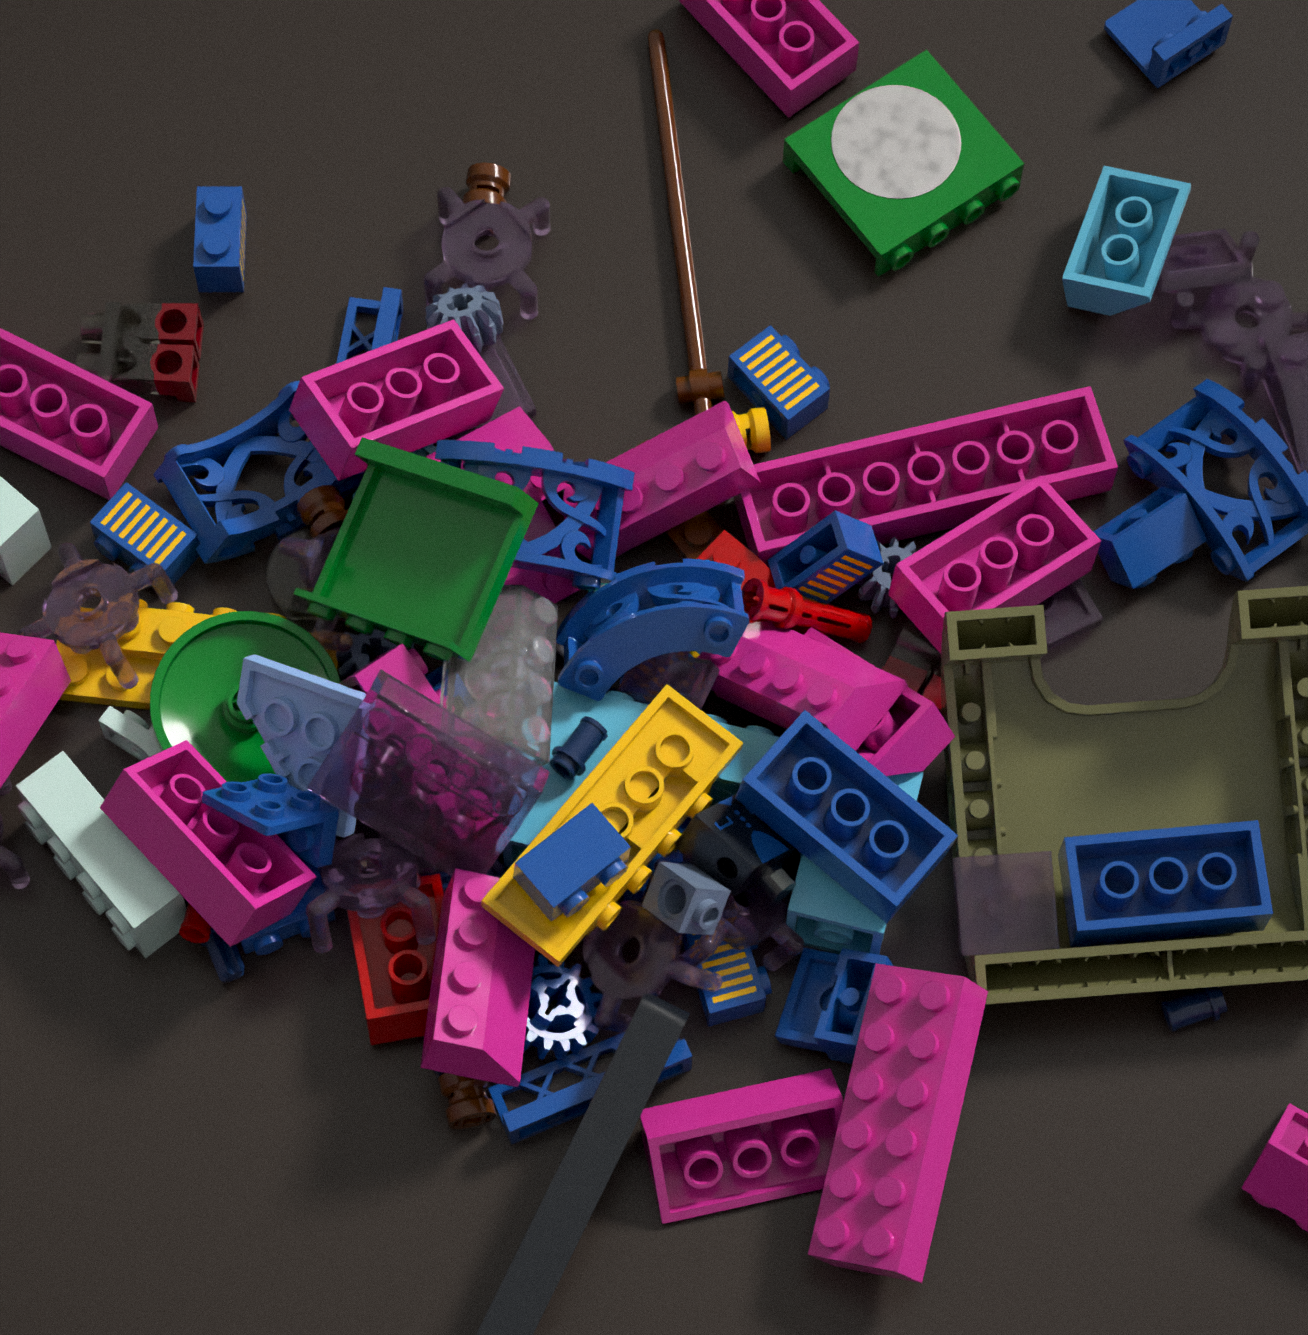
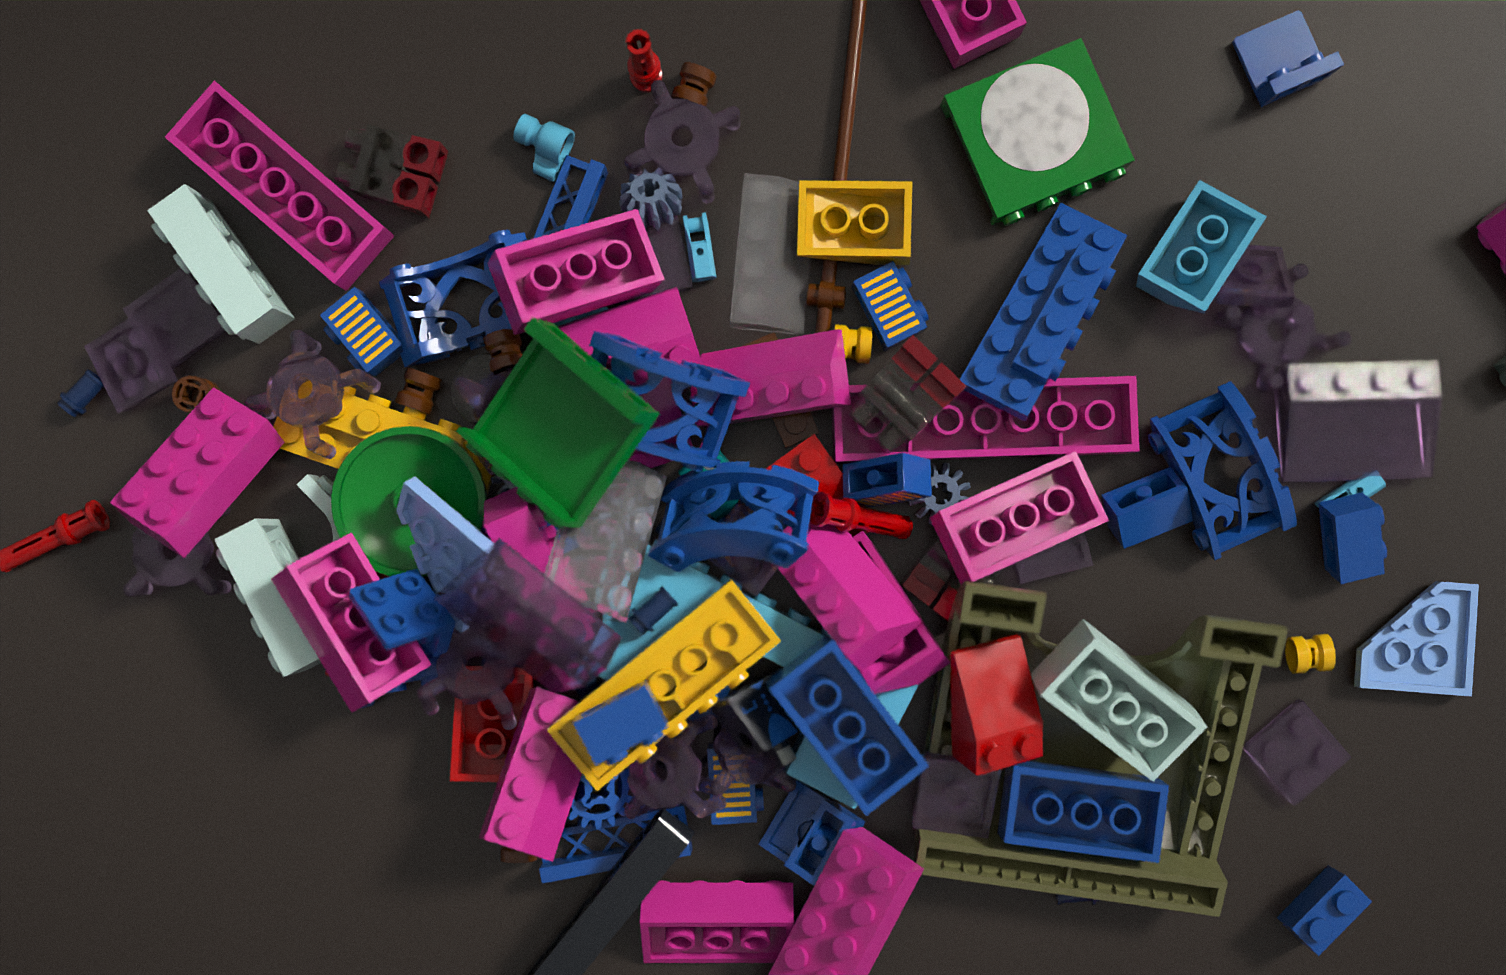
camera: 15 degrees right, 20 degrees up
blue brick [193,186,247,292] -> none
sand blue brick [642,862,731,935] -> none
none -> reddish brown wheel [395,367,442,415]
none -> medium azure piece [513,114,575,182]
none -> red pin [626,29,662,92]
none -> medium azure bar [683,212,717,282]
none -> clear slope [730,173,811,335]
none -> yellow slope [797,180,912,265]
none -> clear smoke hips [849,335,967,453]
none -> red slope [950,634,1043,776]
none -> blue plate [960,203,1127,422]
none -> light aqua brick [1031,619,1207,781]

